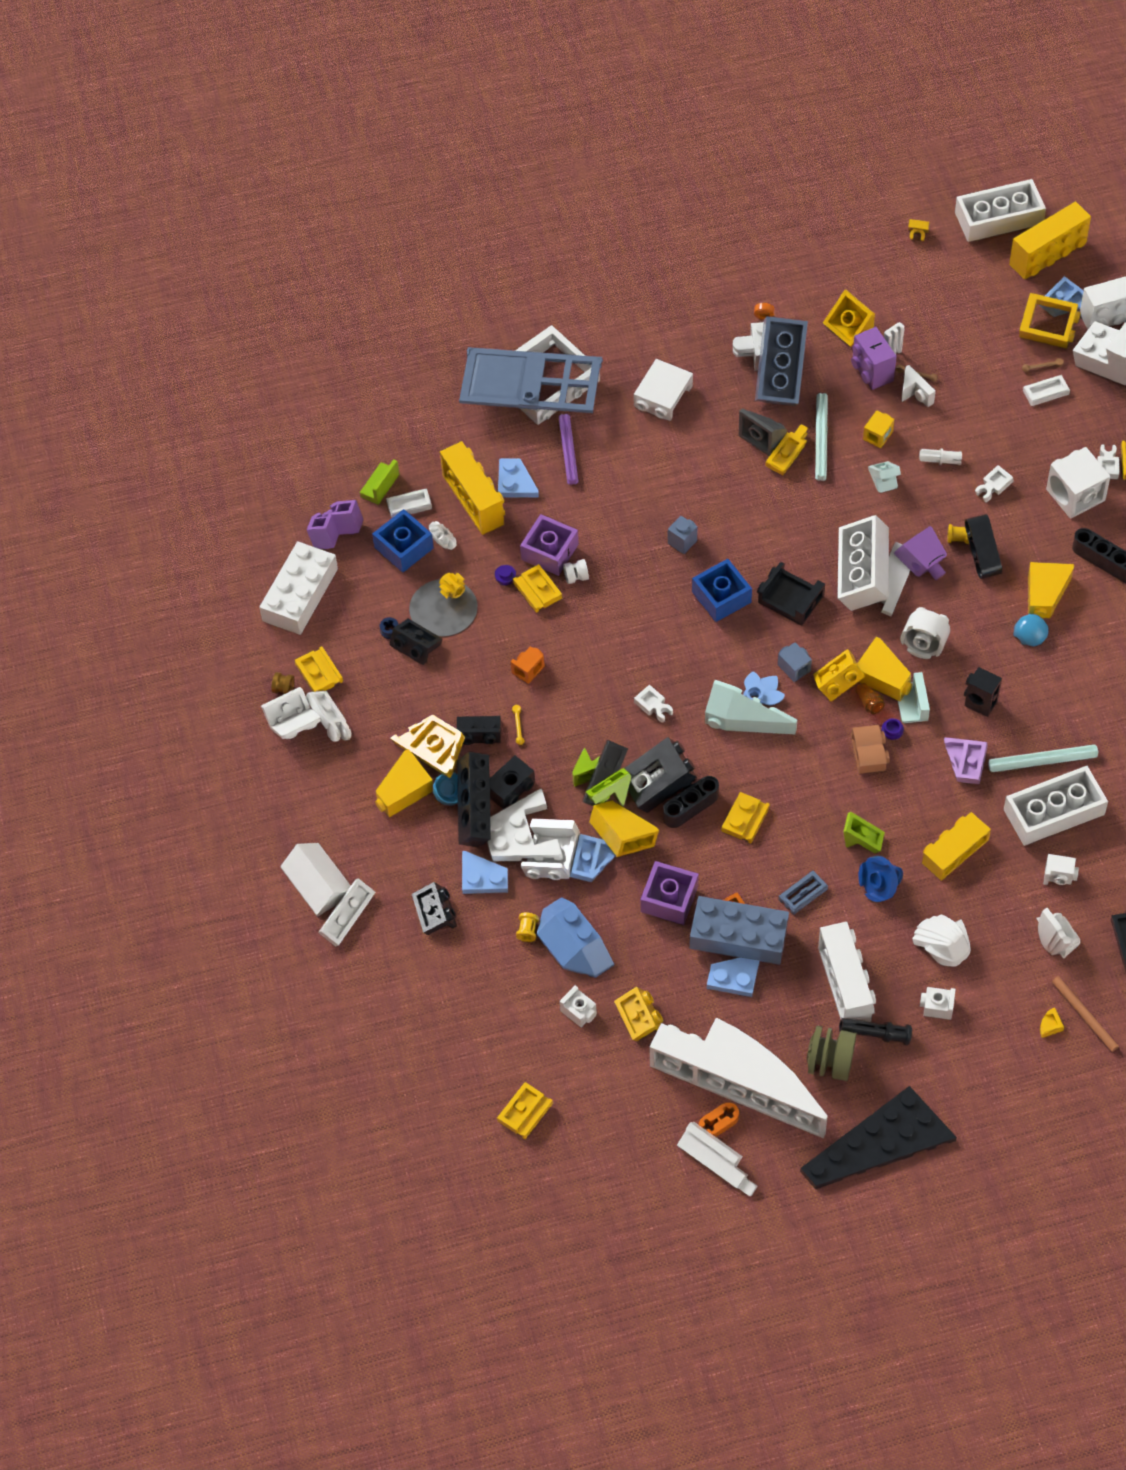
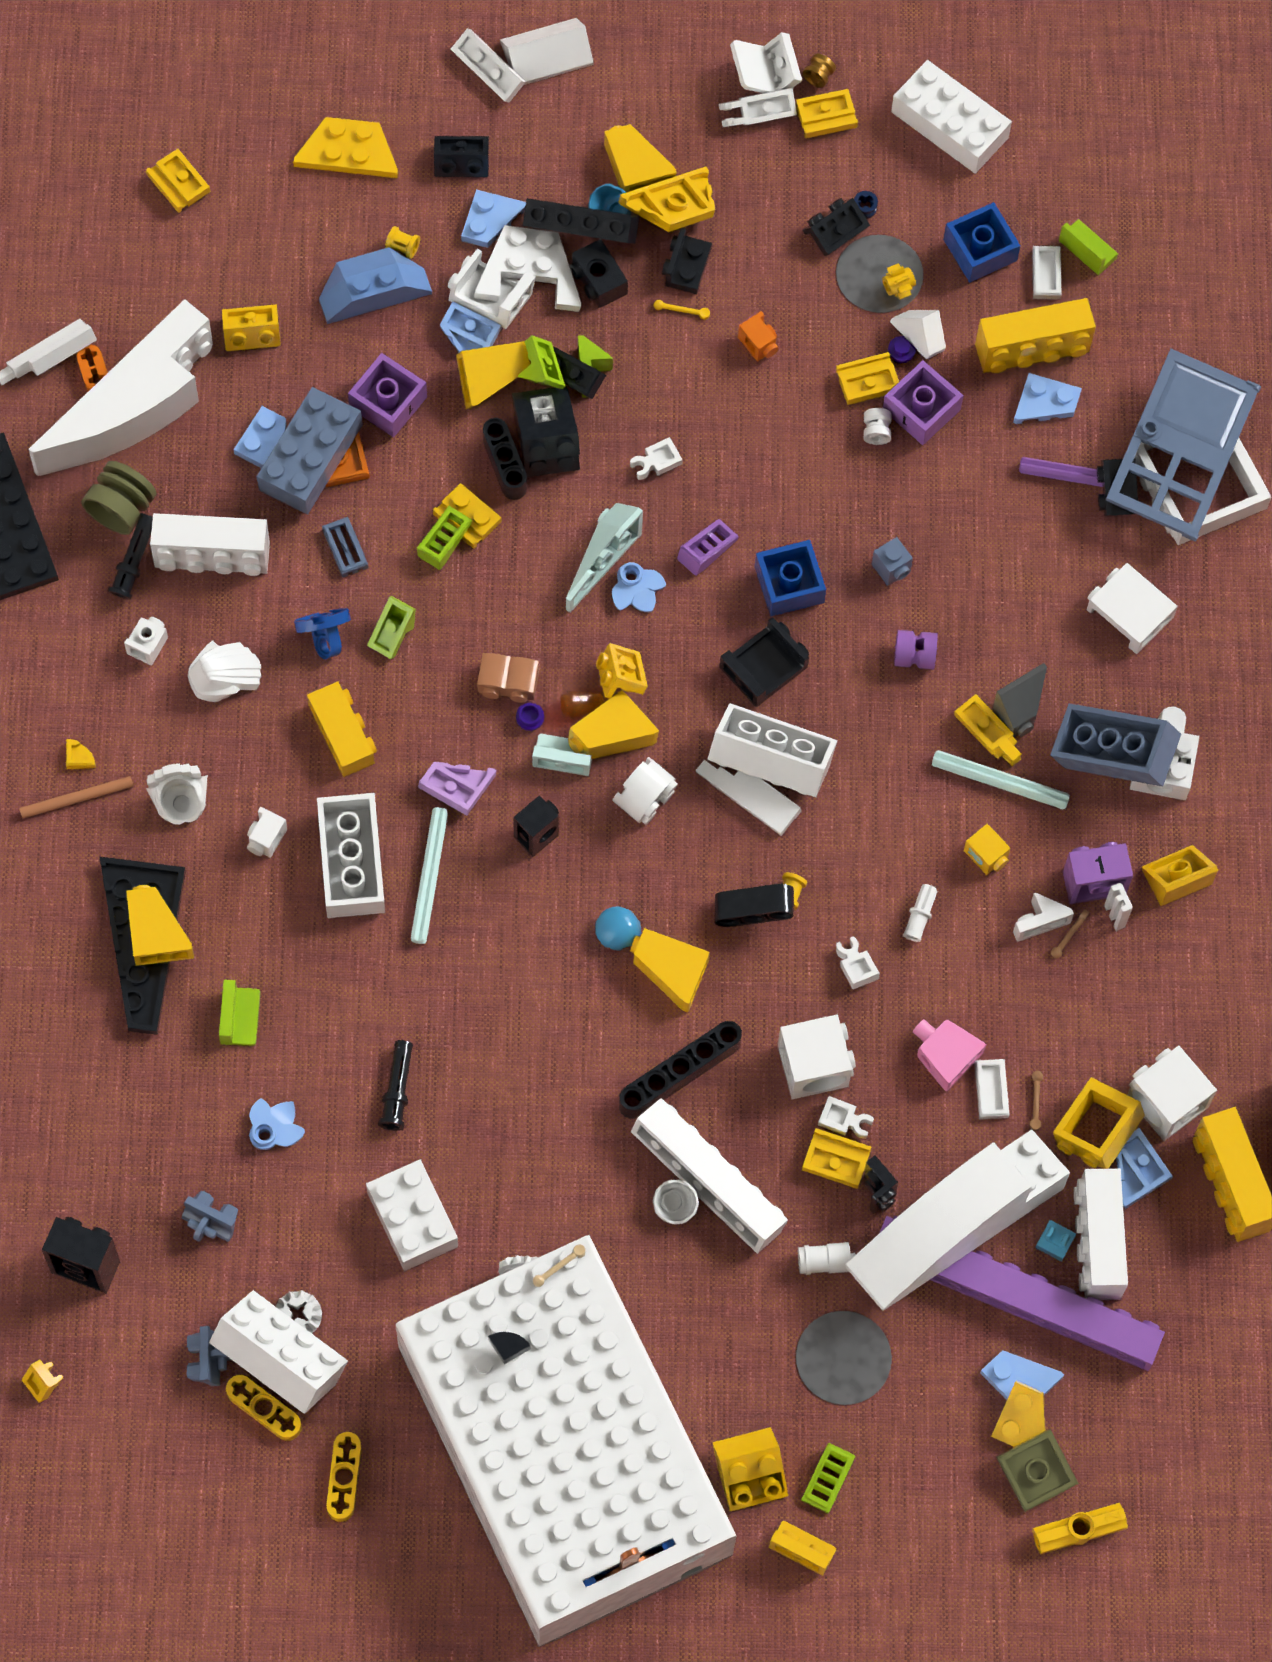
camera: 100 degrees right, 10 degrees up
medium lavender brick [307,500,364,549] -> none
white gear [429,521,457,550] -> none
white brick [560,986,597,1027] -> none
orange tile [754,303,775,320] -> none
sand blue brick [778,642,812,682] -> none
light aqua slope [868,461,901,493] -> none
medium lavender torso [894,526,947,580] -> none
none -> yellow wing [293,117,398,178]
none -> lime slope [417,506,472,570]
none -> medium lavender slope [677,519,739,576]
none -> white slope [890,310,946,359]
none -> medium lavender wheel [894,630,937,670]
none -> bright pink torso [913,1019,986,1092]
none -> black bracket [1097,458,1138,516]
none -> white brick [1127,1045,1217,1141]

